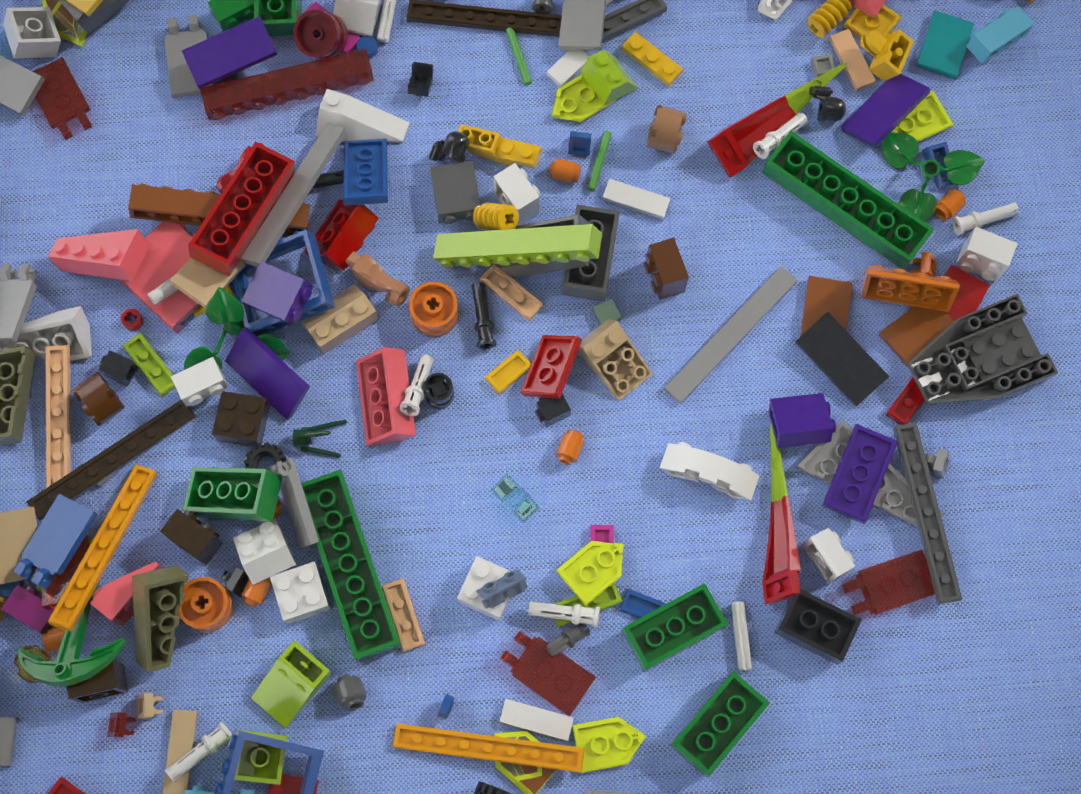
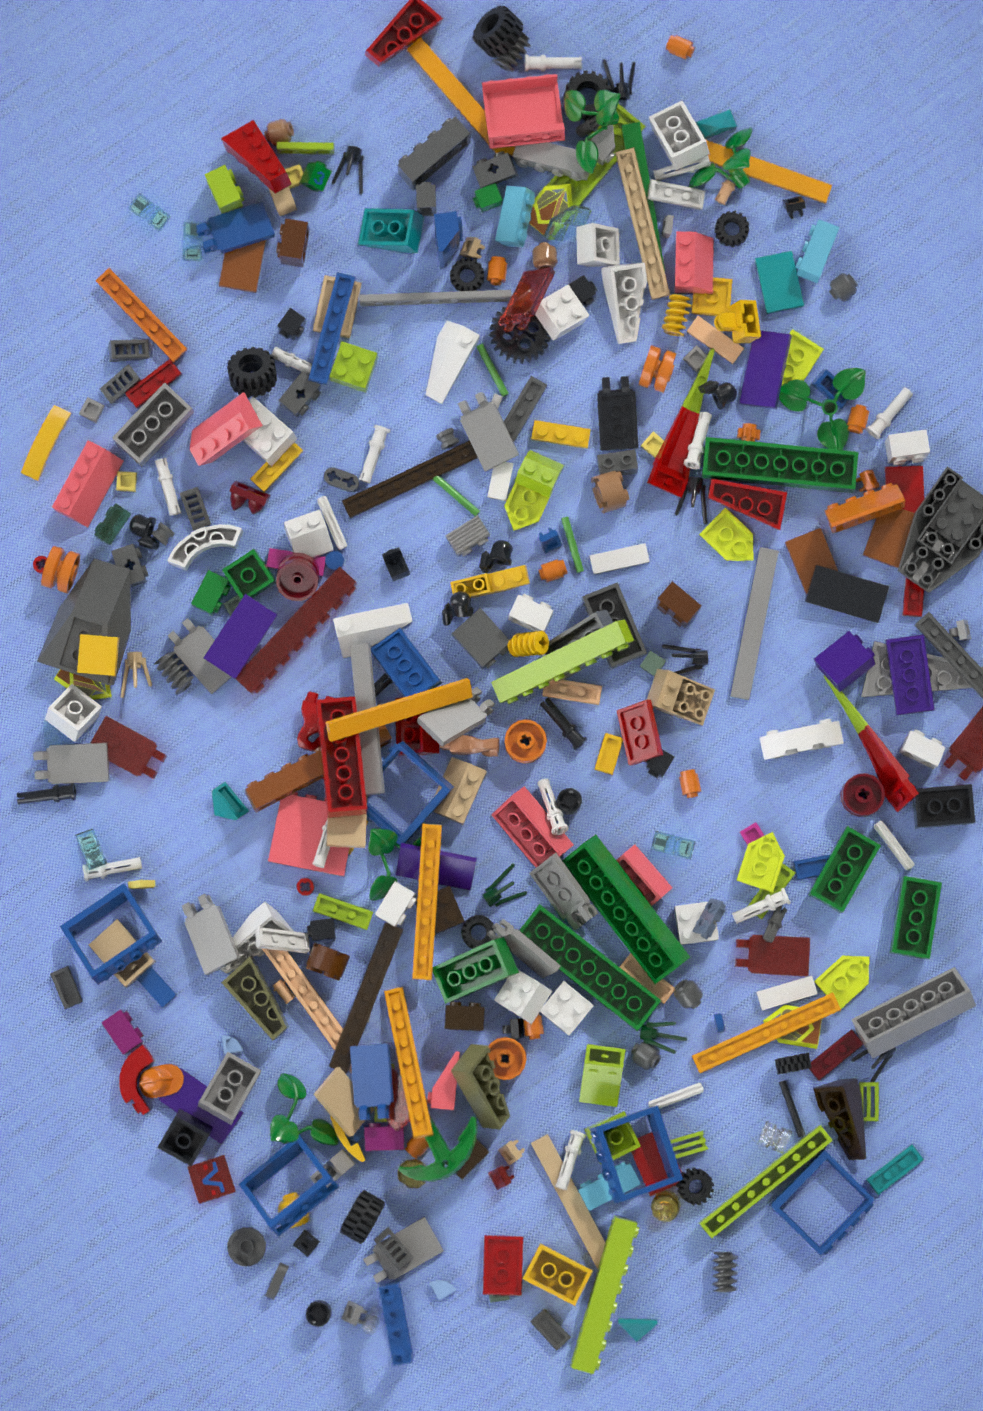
camera: 30 degrees left, 10 degrees up
coral wedge [48,229,151,281] -> none
brick [241,261,314,326] -> none
none -> tan plant [120,652,152,698]
none -> dark grey piece [154,652,194,695]
none -> teal slope [212,782,249,820]
none -> white tile [255,927,310,953]
none -> light nougat pin [273,979,296,1004]
none -> light orange tile [326,678,472,742]
none -> light orange tile [412,824,442,980]
none -> light grey tile [417,687,495,747]
none -> light grey brick [445,515,490,557]
none -> black piece [479,540,513,573]
none -> light grey tile [529,853,598,930]
none -> green brick [562,834,690,984]
none -> black tile [597,376,639,451]
none -> dark grey brick [597,449,638,475]
none -> coral slope [616,844,673,906]
none -> orange wheel [638,345,677,393]
none -> dark green plant [640,1022,687,1054]
none -> light yellow tile [641,431,664,458]
none -> white axle [648,1083,704,1109]
none -> black plant [662,644,708,674]
none -> dark grey head [674,979,703,1009]
none -> black plant [675,477,707,524]
none -> neon yellow tile [699,507,754,561]
none -> red wedge [707,479,787,530]
none -> orange gear [737,423,761,442]
none -> dark grey head [829,273,858,301]
none -> dark red wheel [840,773,885,817]

